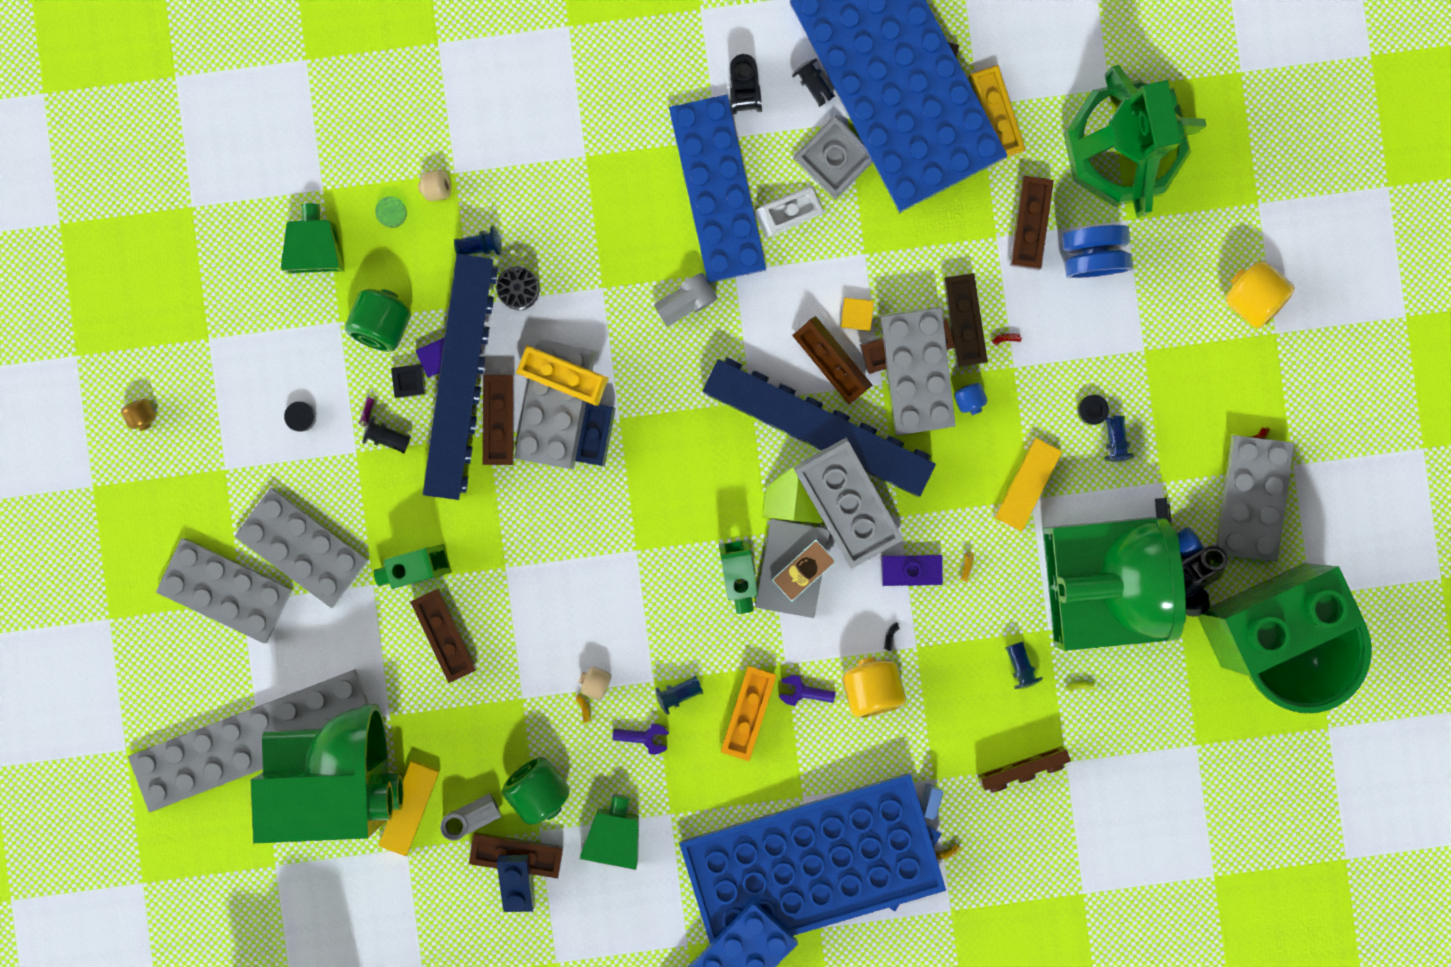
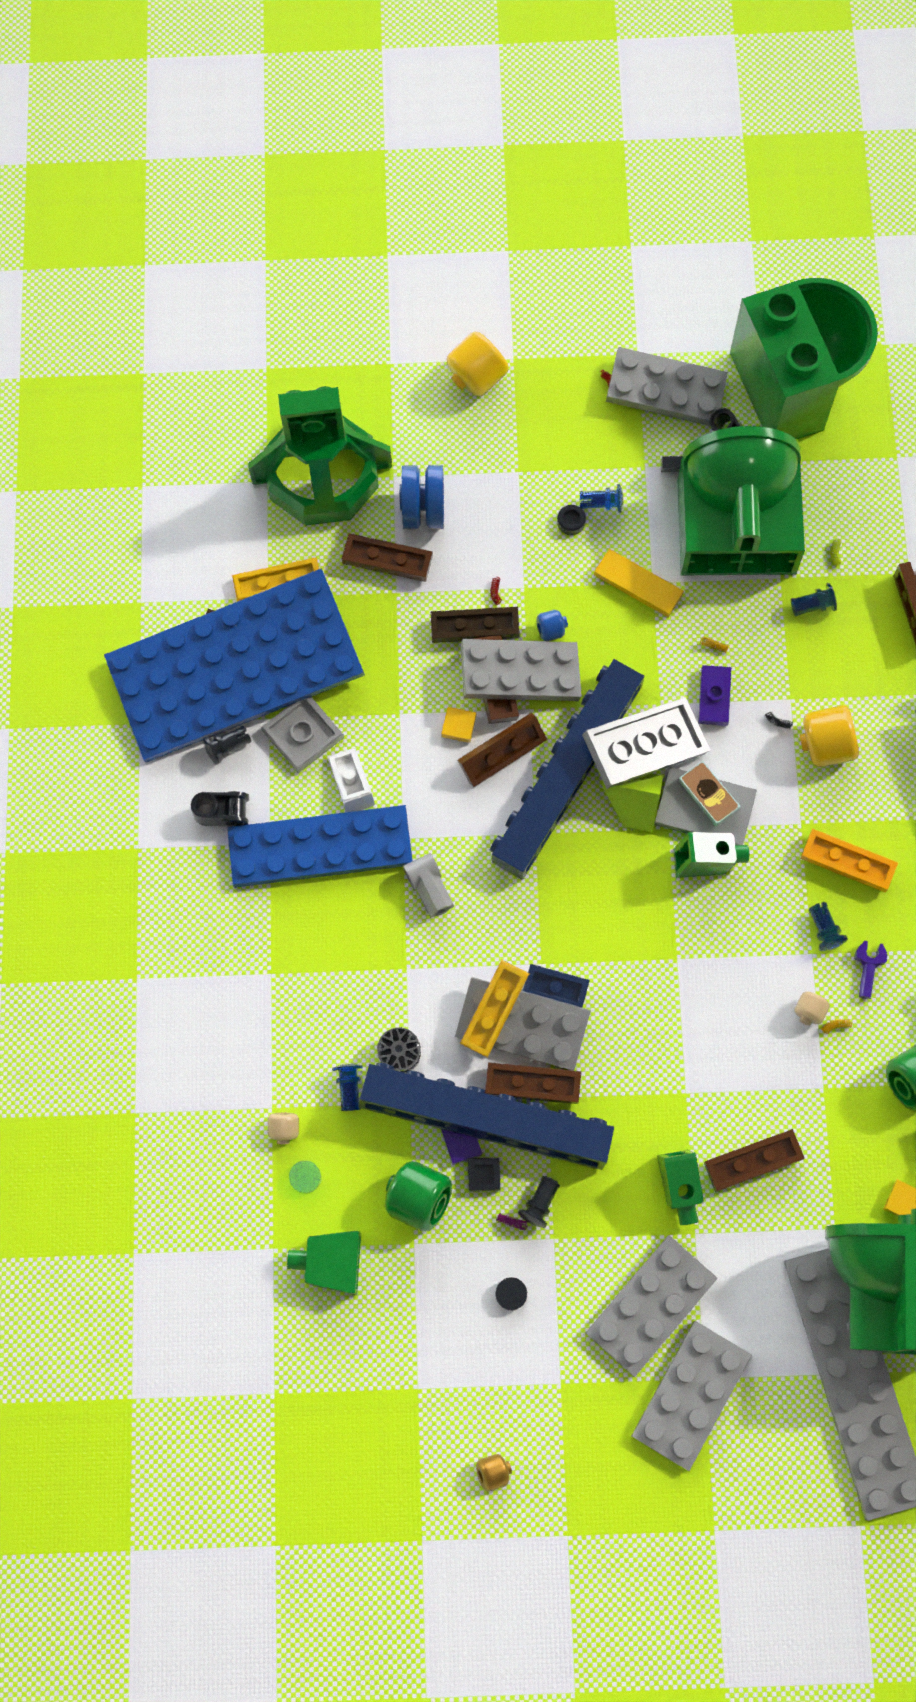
camera: 80 degrees left, 15 degrees down
dark purple bar [779,675,836,706] -> none

